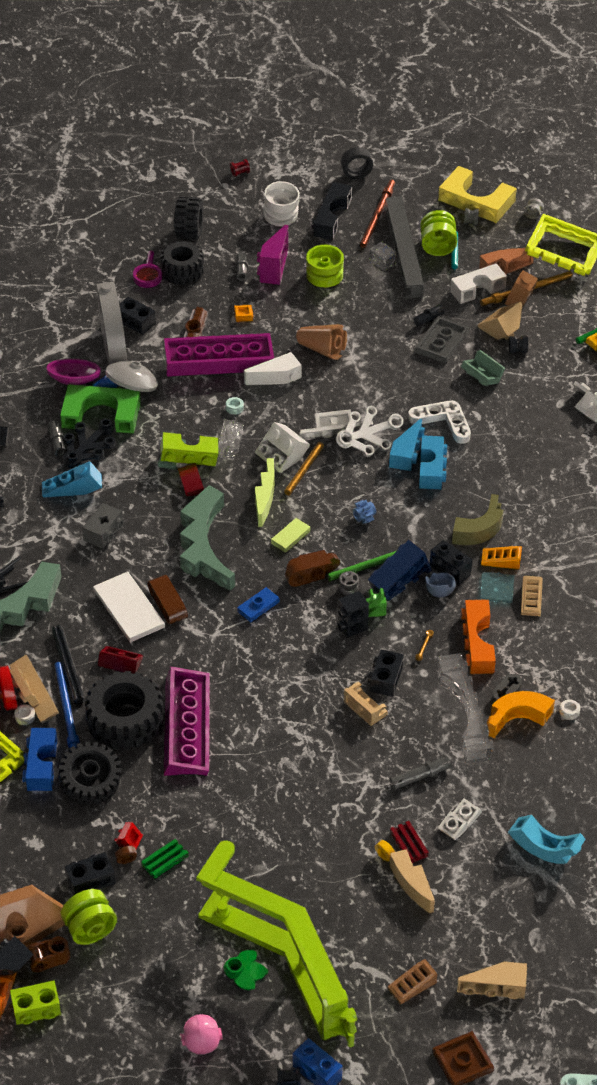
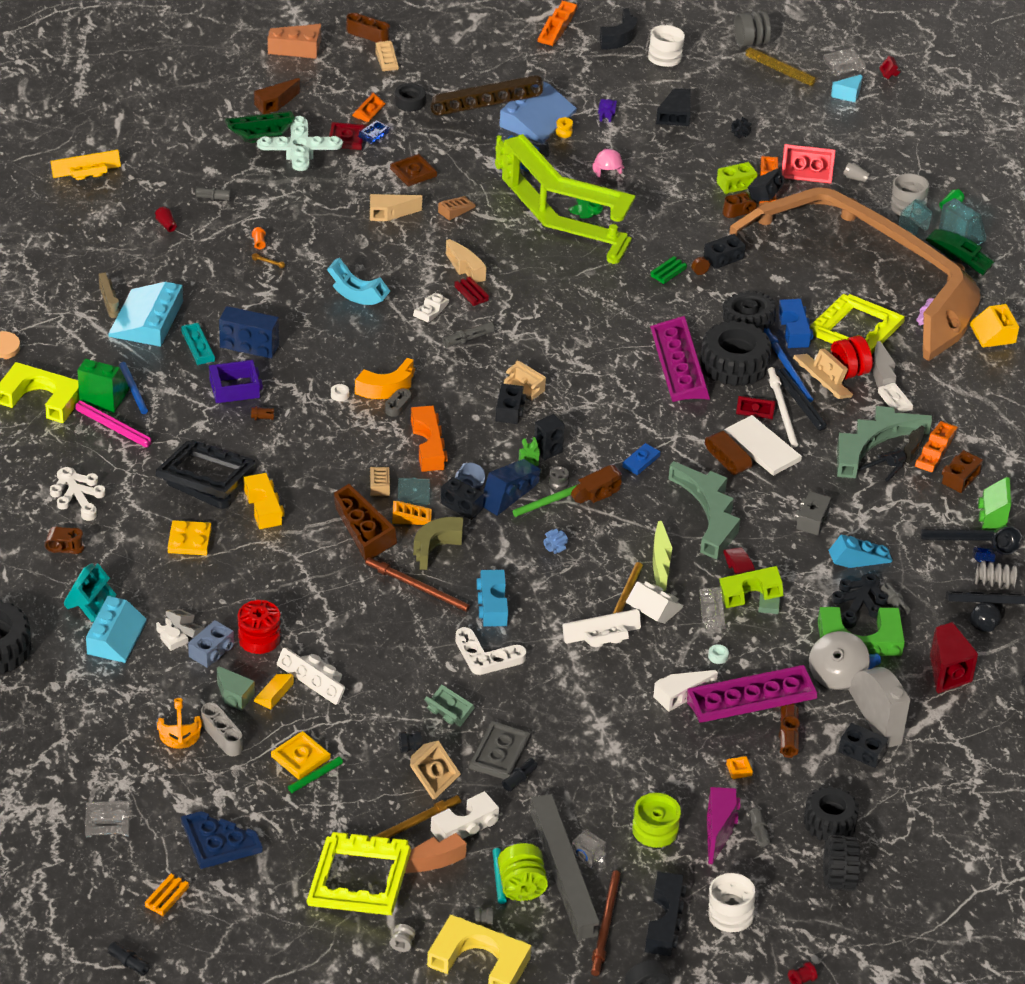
camera: 170 degrees right, 5 degrees down
magenta dish [46,358,101,385] -> none
lime wheel [60,889,117,945] -> none
red tile [114,822,143,849] -> none
magenta piece [133,251,162,288] -> none
yellowish green tile [271,518,311,553] -> none
medium nougat cone [296,324,347,360] -> none
white plant [336,406,403,457] -> none
yellow tile [375,840,395,861] -> none
dark azure slope [389,419,425,471] -> none
pearl gold hinge [415,630,434,661] -> none
clear arch [437,653,494,764] -> none
medium nougat slope [505,270,538,308] -> none
none -> reddish brown wedge [334,484,397,562]
none -> copper bar [365,557,470,612]
none -> white bar [768,367,798,448]
none -> dark red slope [930,622,978,693]

